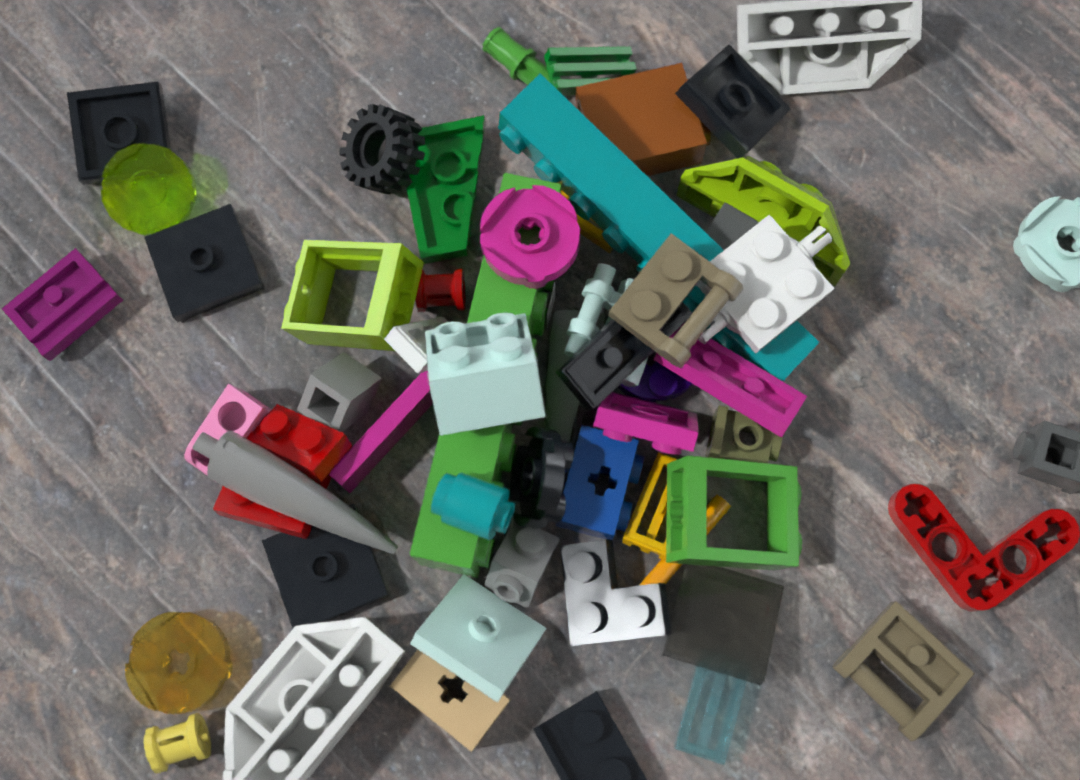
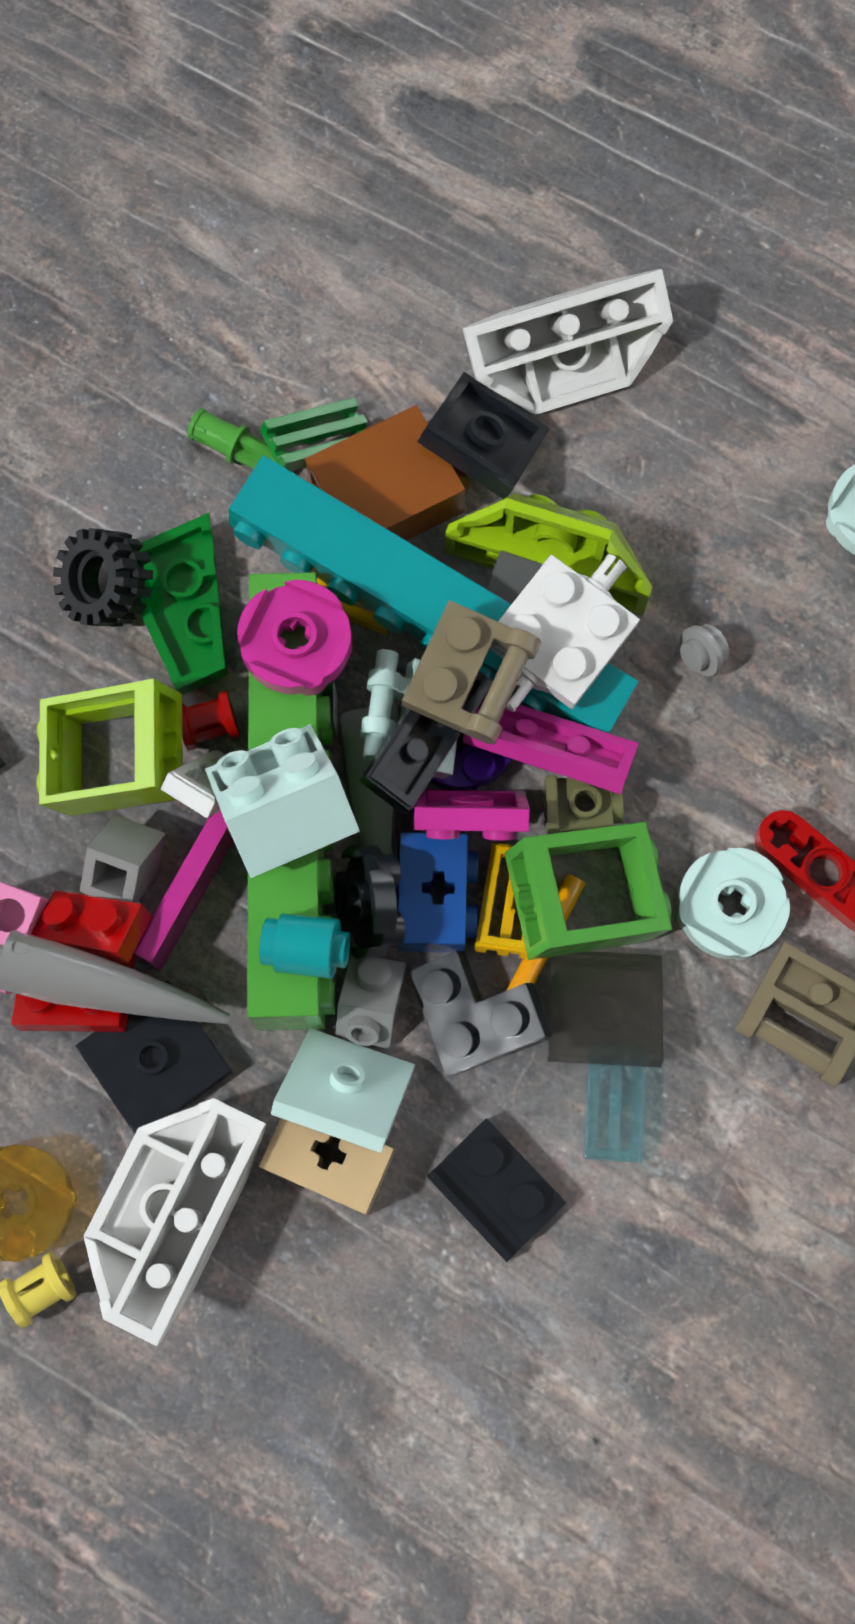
camera: 15 degrees left, 0 degrees up
none -> light aqua plate [676,848,790,960]
none -> light grey plate [680,624,729,677]

